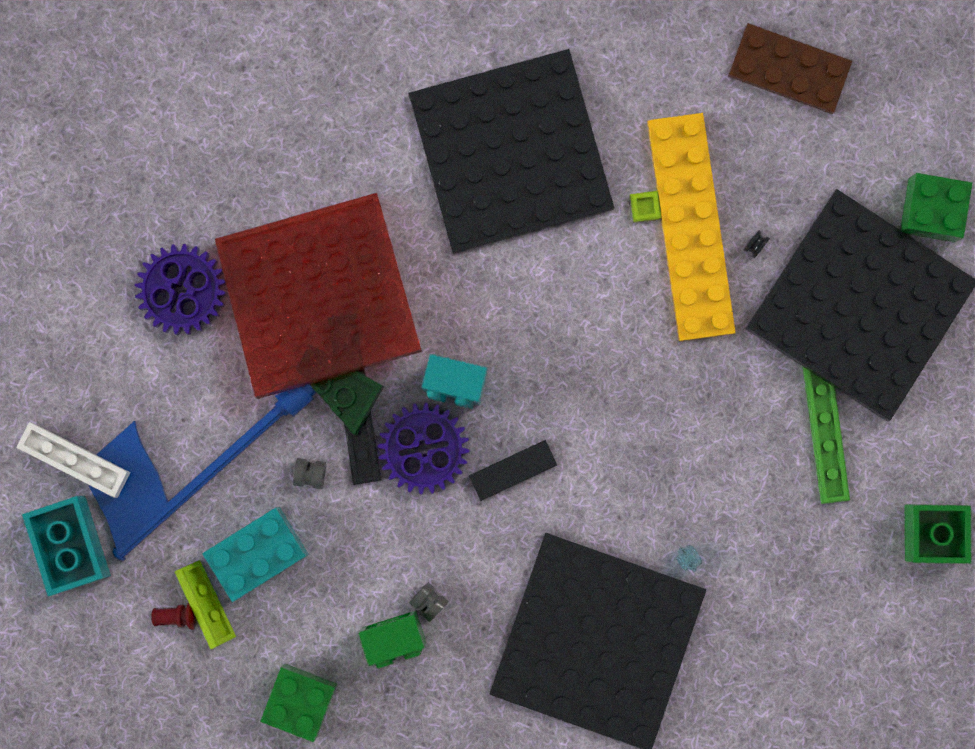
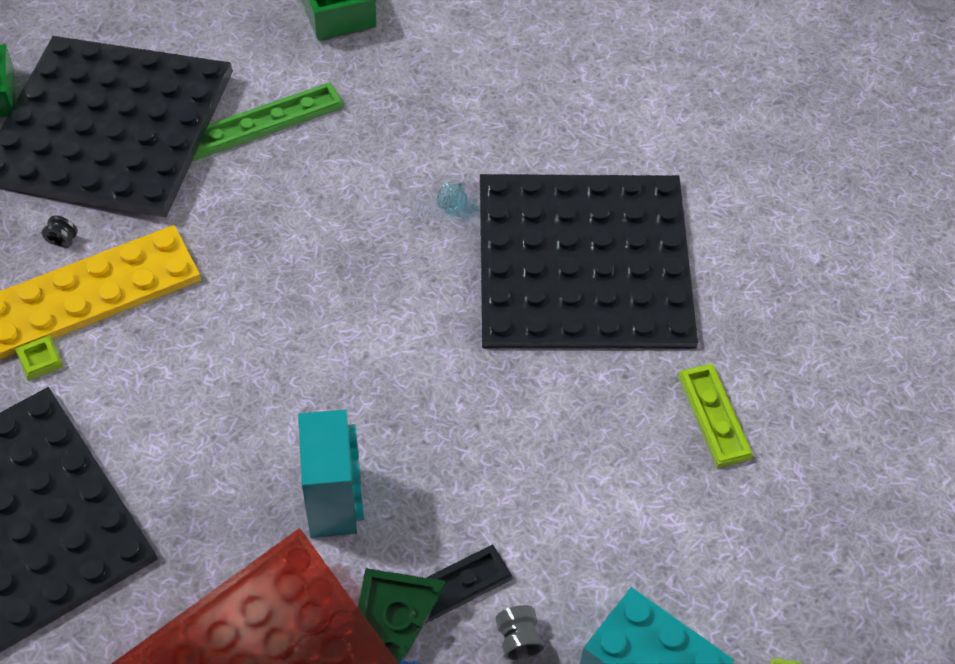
camera: 115 degrees left, 30 degrees down
green brick [260,664,337,743] -> none
green brick [358,610,427,669] -> none
dark purple gear [378,403,470,495] -> none
dark grey wheel [409,582,449,622] -> none
black tile [469,440,557,501] -> none
none -> lime tile [678,363,754,469]

